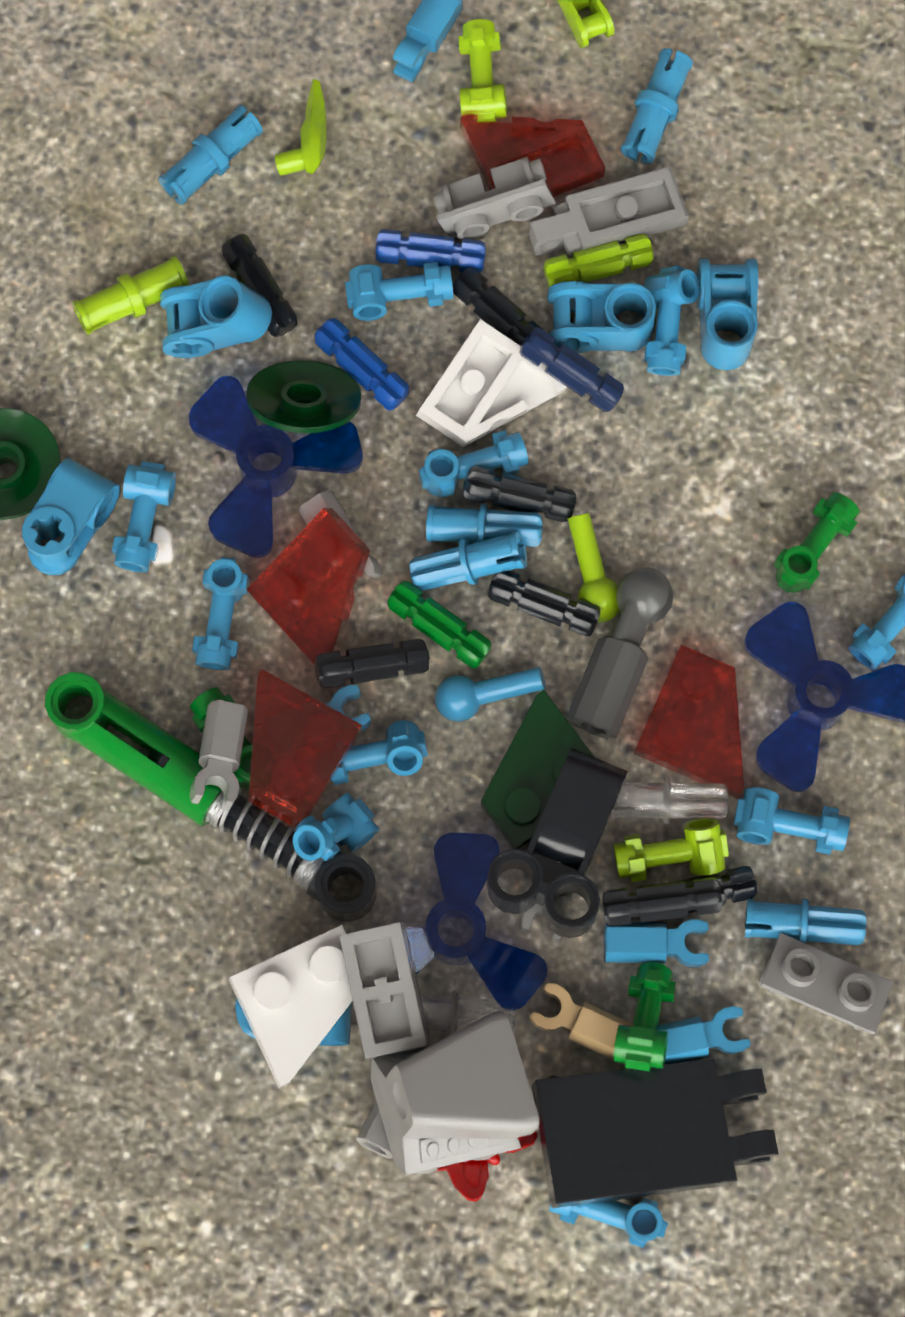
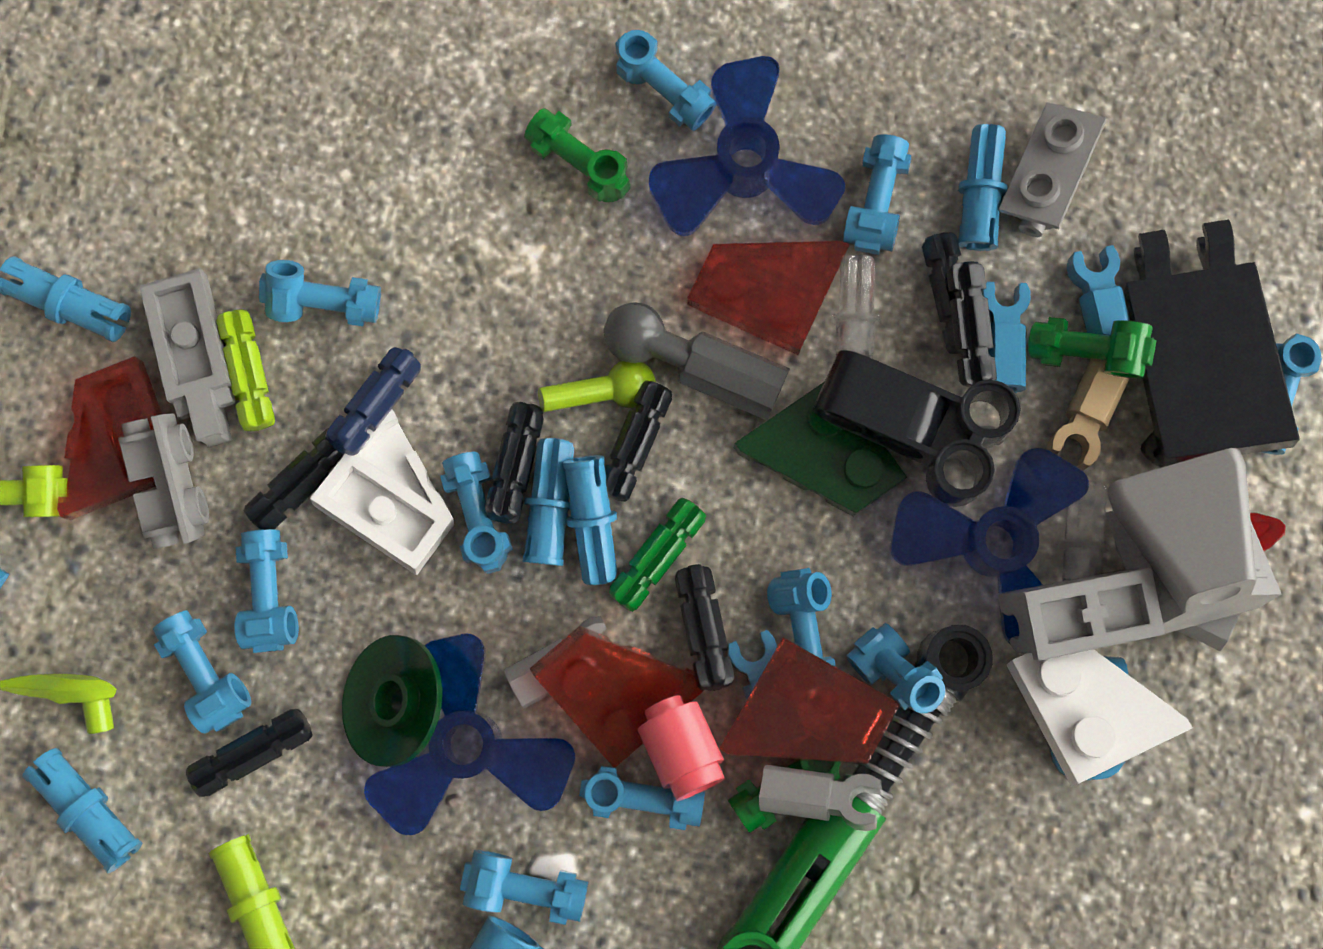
camera: 85 degrees left, 5 degrees up
dark azure piece [160,276,272,358] -> none
blue axle [314,318,409,410] -> none
blue axle [375,229,486,273] -> none
dark azure bar [435,667,546,722] -> none
dark azure piece [547,281,656,353] -> none
lime bar [613,818,729,882] -> none
dark azure piece [696,258,758,371] -> none
none -> dark azure bar [153,610,251,734]
none -> coral brick [637,695,725,801]

